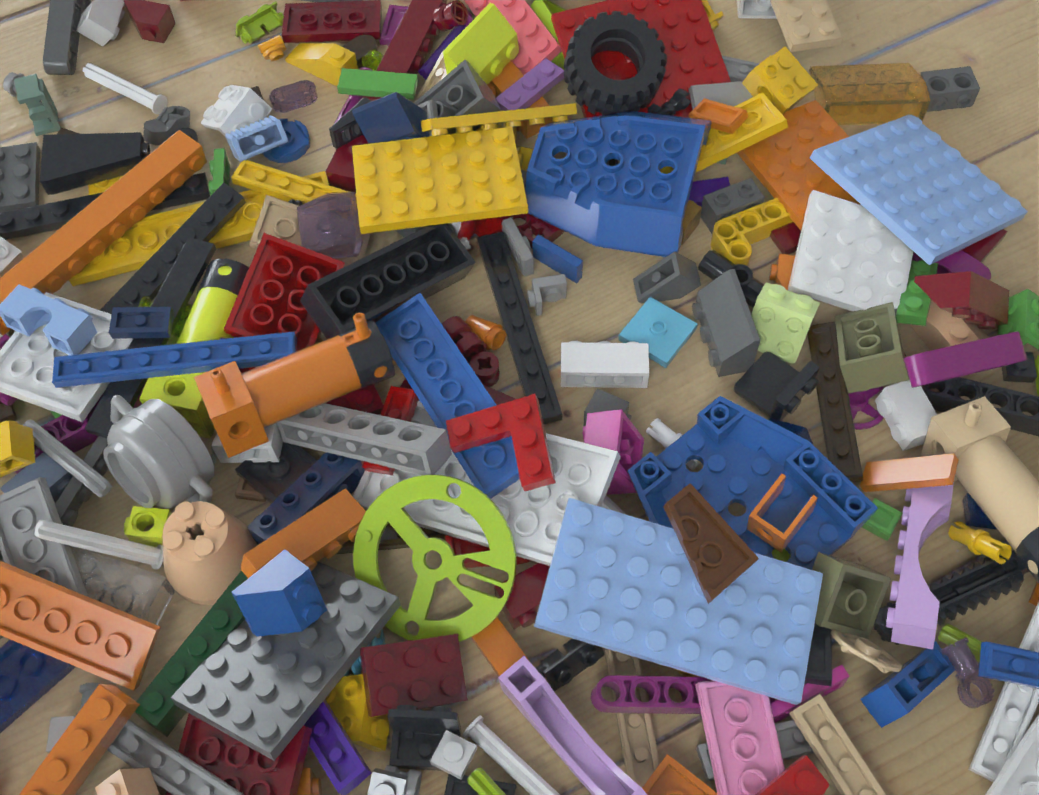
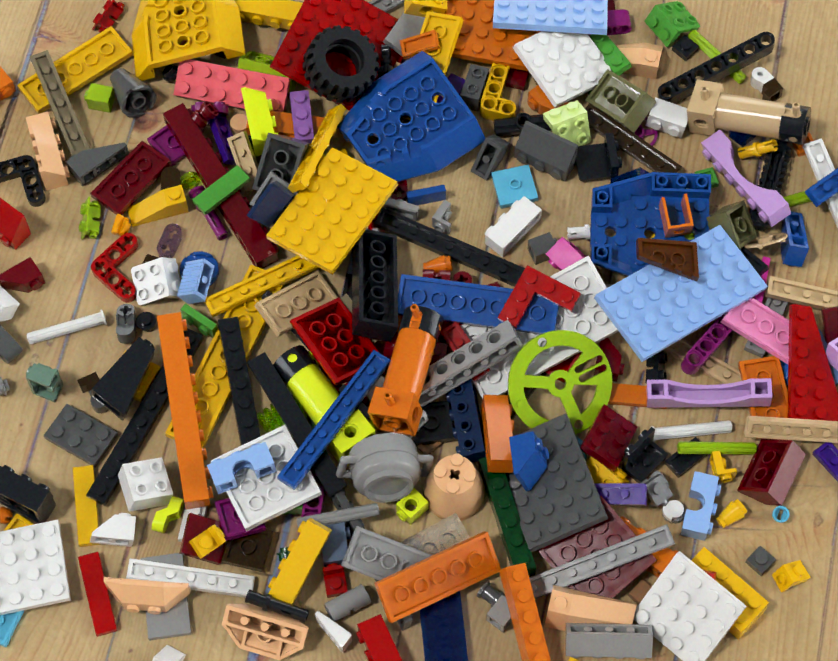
camera: 50 degrees left, 5 degrees up
white axle [34,519,163,570] -> none
dark blue plate [108,307,174,339] -> none
clear purple slope [297,192,363,258] -> none
black slope [329,97,372,149] -> none
white plate [430,730,477,780] -> none
tile [860,453,959,492] -> none
magenta beam [903,331,1028,388] -> none
dark red slope [914,271,1010,330] -> none
clear purple connector [940,637,995,709] -> none
none -> red beam [91,233,138,303]

